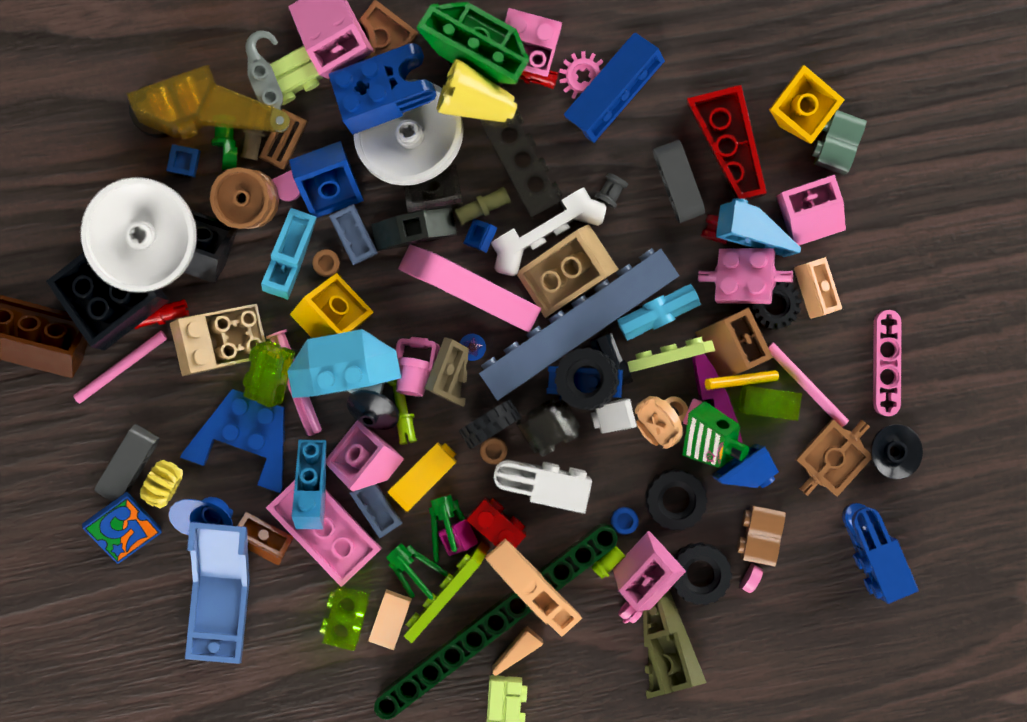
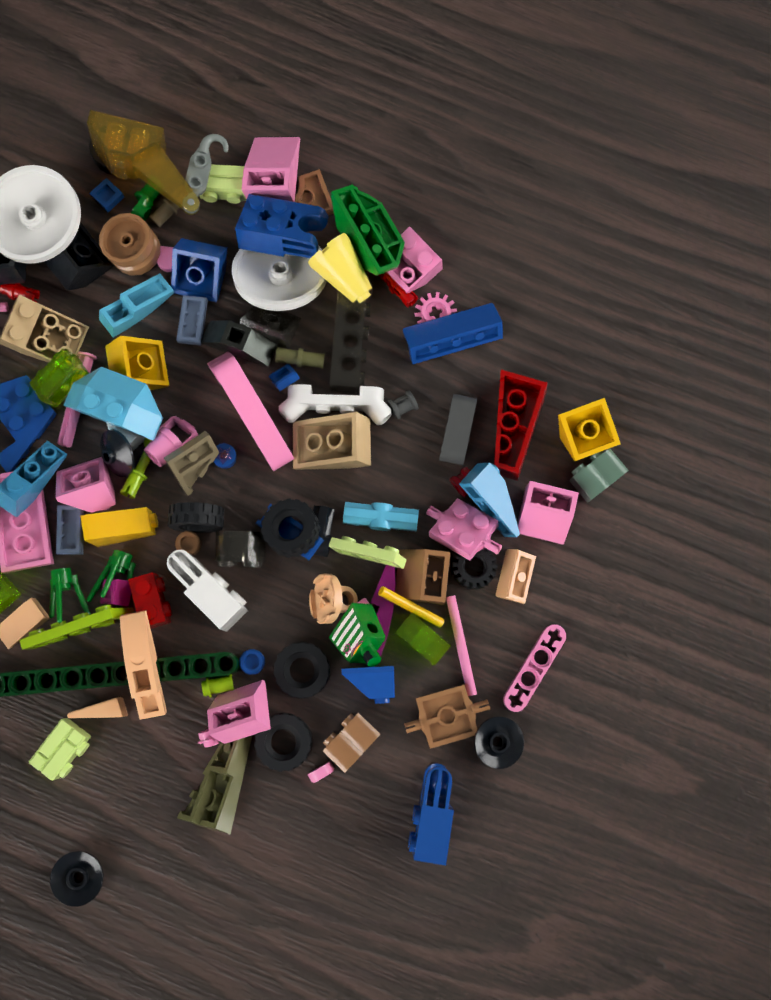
camera: 30 degrees right, 10 degrees down
medium nougat tile [259,109,308,171] -> none
medium nougat tile [312,249,341,277] -> none
sand blue brick [479,248,680,401] -> none
white slope [591,398,637,434] -> none

